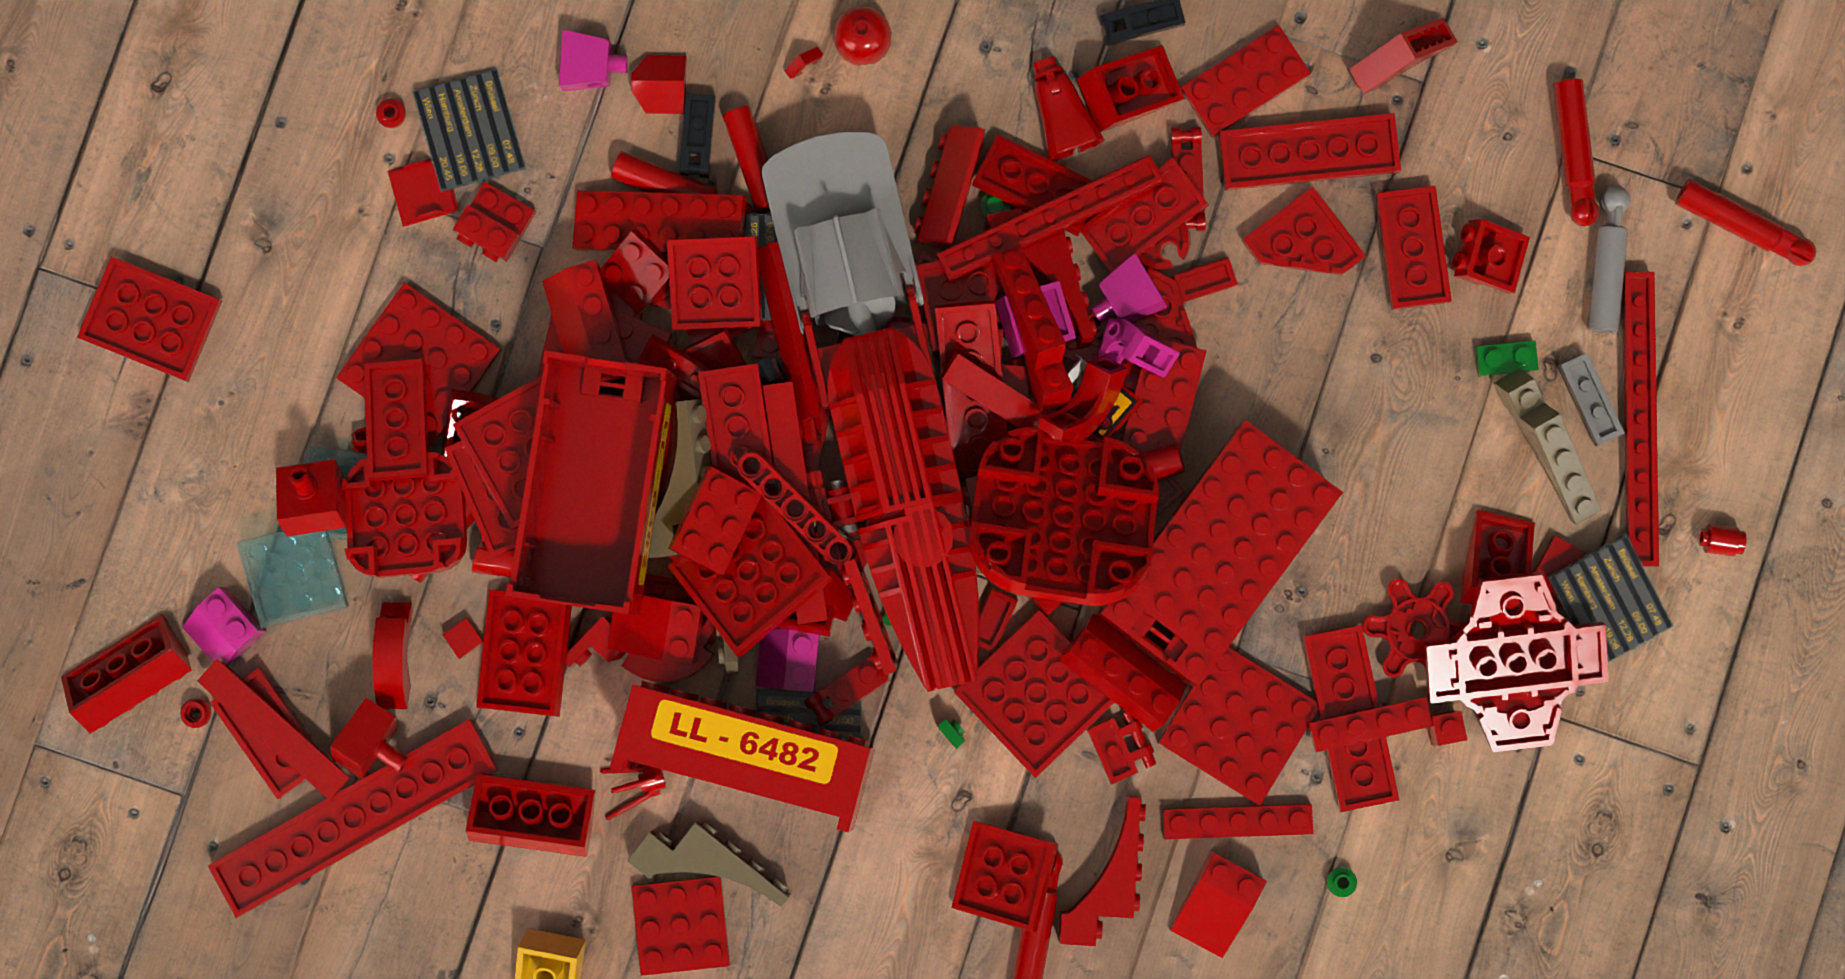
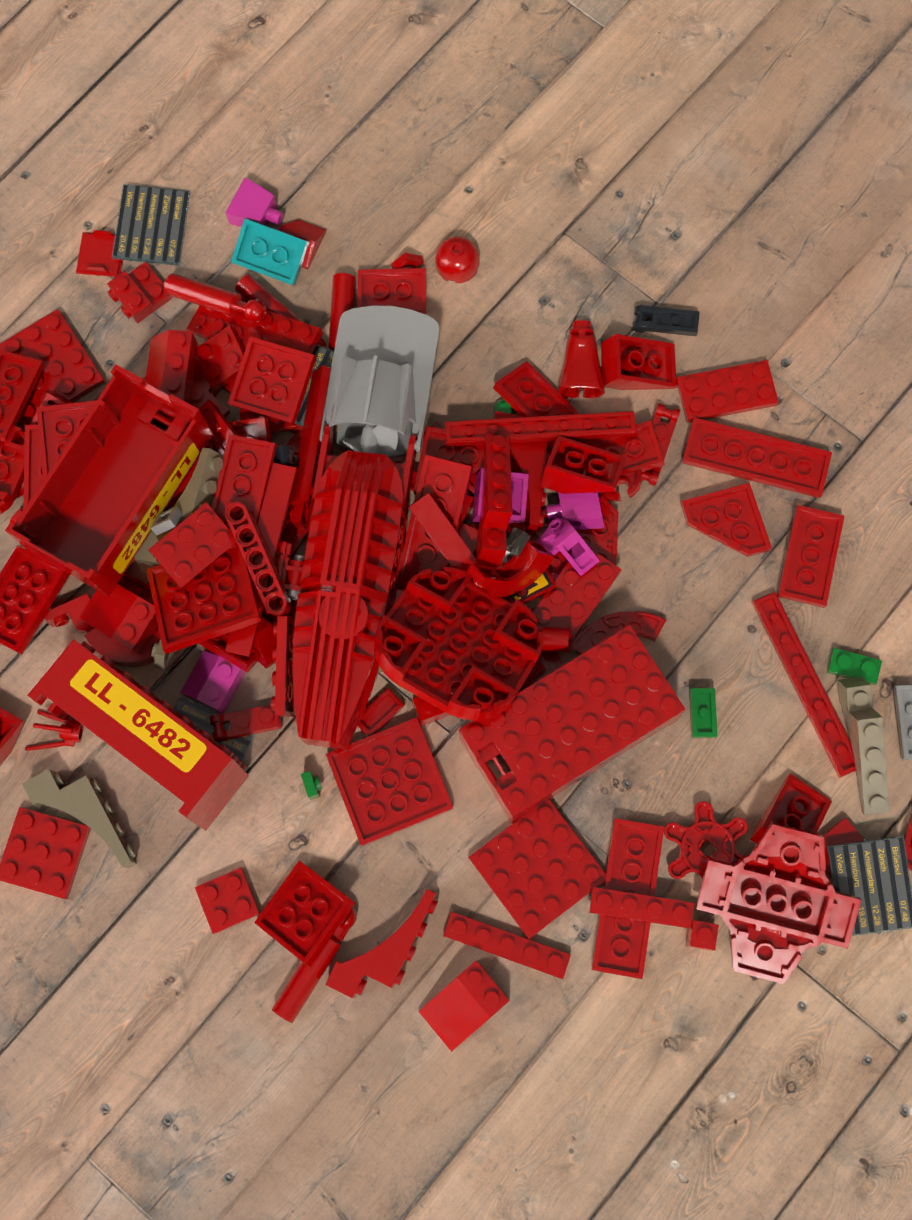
camera: 25 degrees right, 10 degrees down
red plate [376,99,406,128] -> none
black plate [679,93,716,178] -> none
red slope [914,125,985,250] -> none
red slope [1059,613,1187,732] -> none
red plate [1087,712,1157,785] -> none
red tile [1172,257,1238,303] -> none
green plate [1327,867,1357,897] -> none
red arch [1349,17,1458,94] -> none
red plate [1452,219,1530,294] -> none
none -> light grey tile [151,506,183,535]
none -> red piece [164,273,266,322]
none -> red plate [194,867,261,935]
none -> teal plate [231,218,309,286]
none -> red plate [357,268,426,314]
none -> clear smoke tile [506,527,531,557]
none -> red slope [541,435,627,494]
none -> red tile [571,611,667,655]
none -> green plate [689,688,718,738]
none -> red tile [752,592,857,778]

